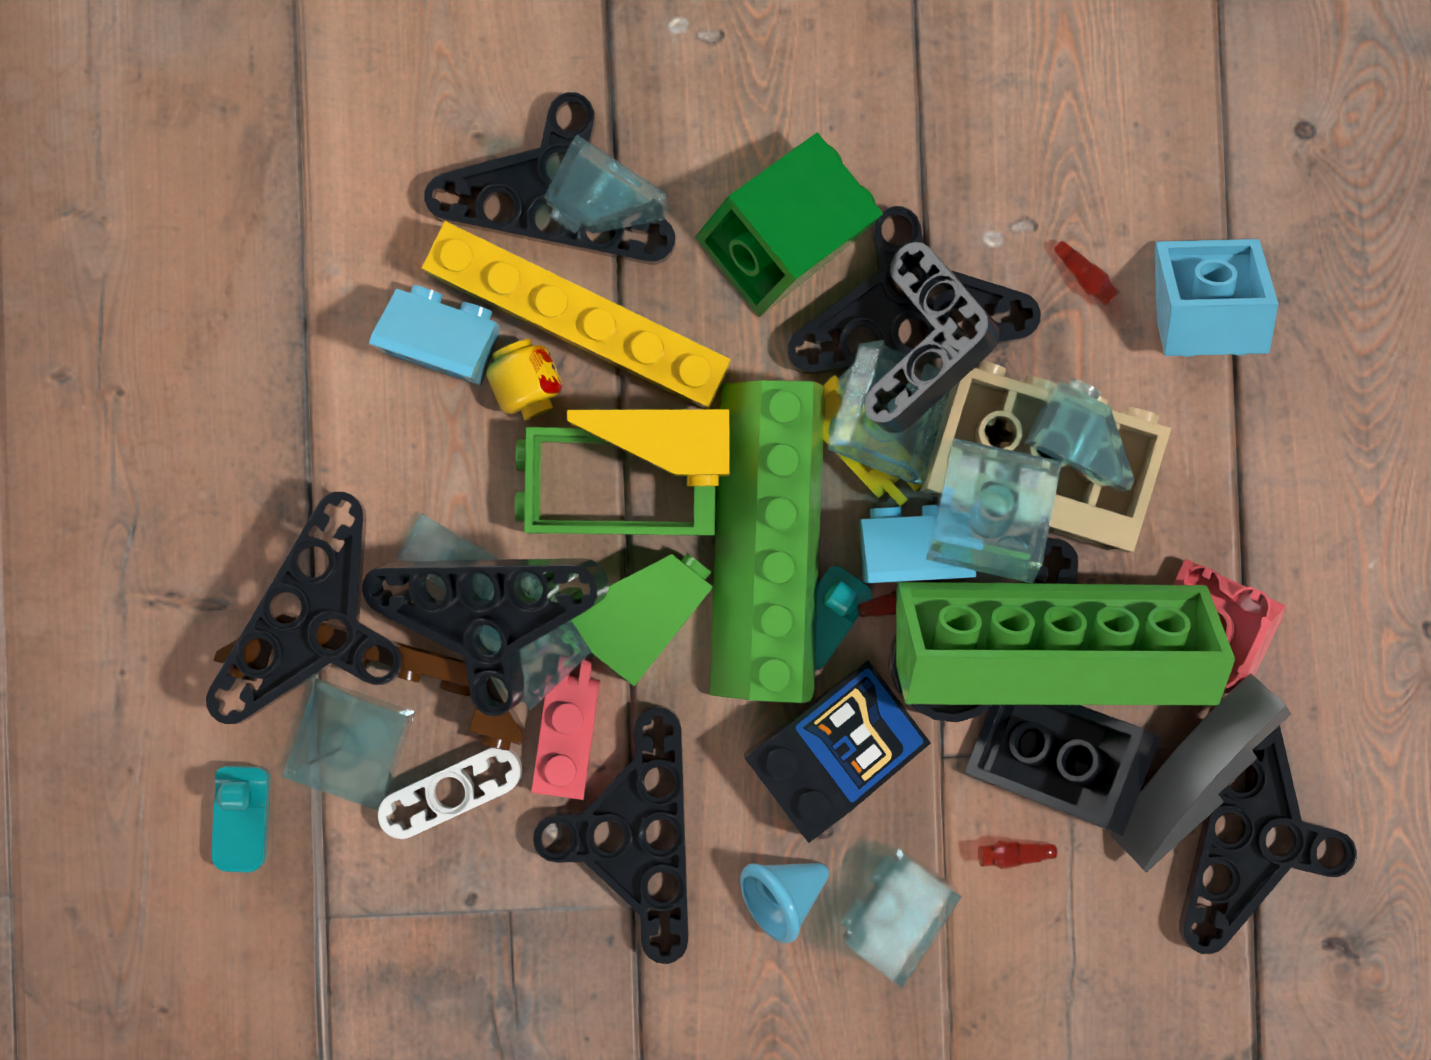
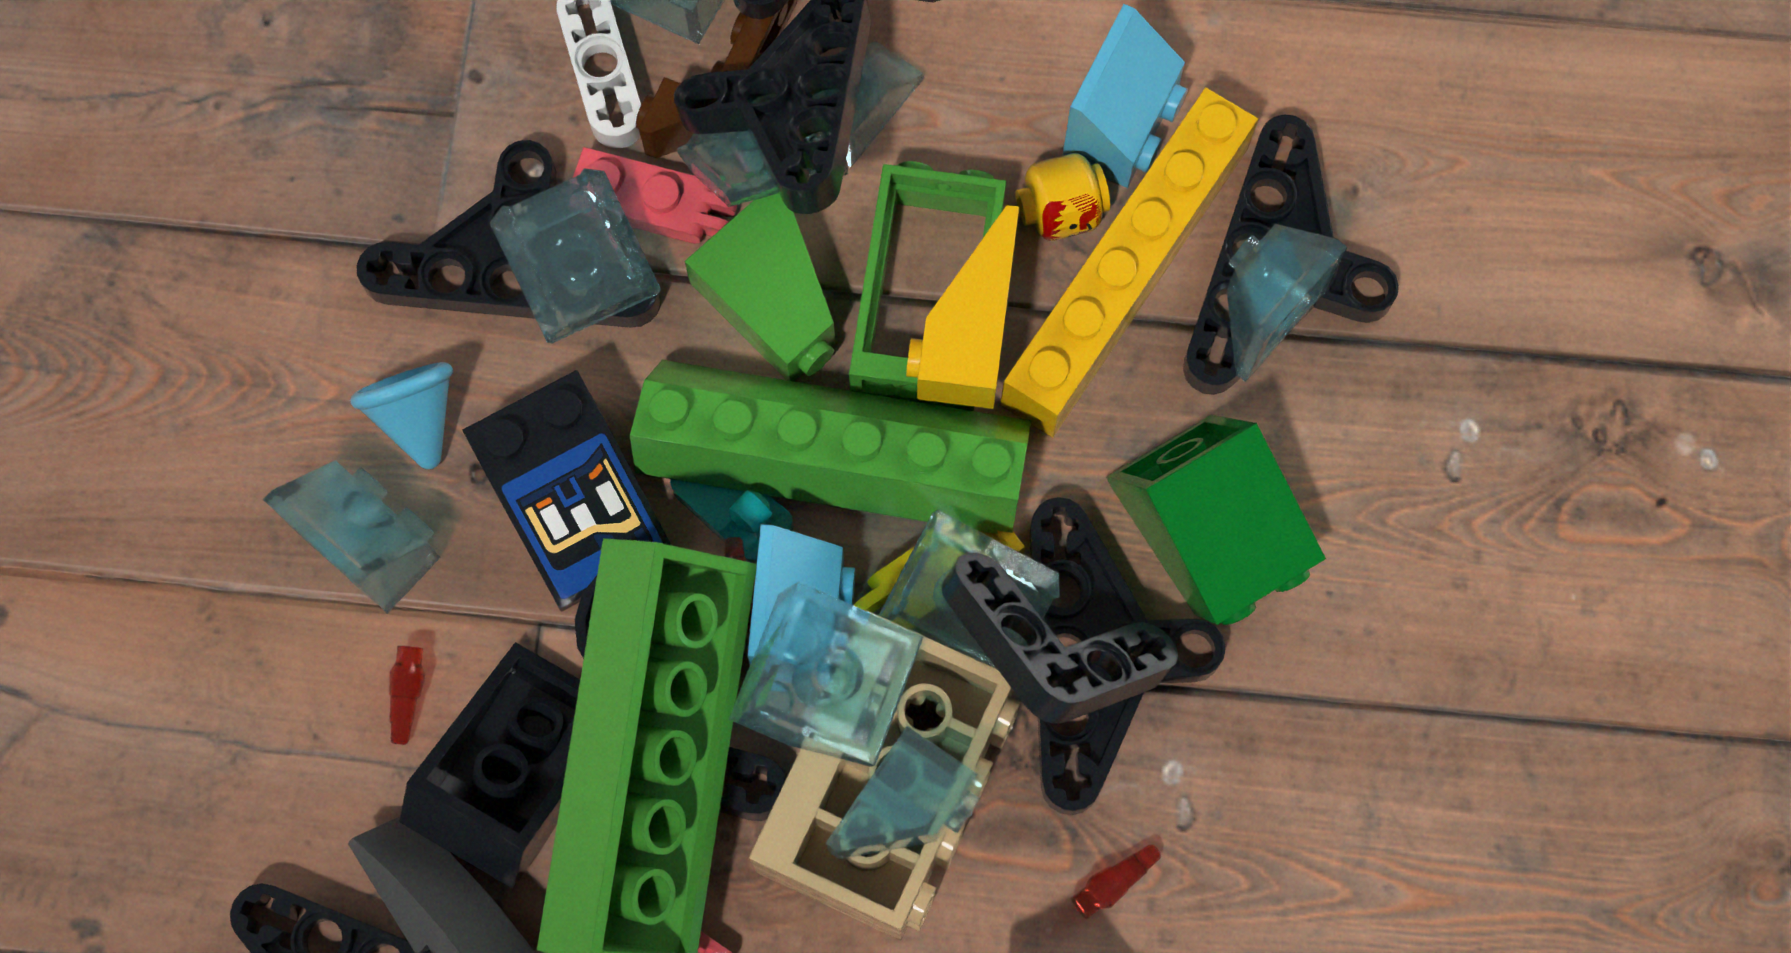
camera: 100 degrees right, 15 degrees down
none -> clear light blue slope [490,169,661,343]

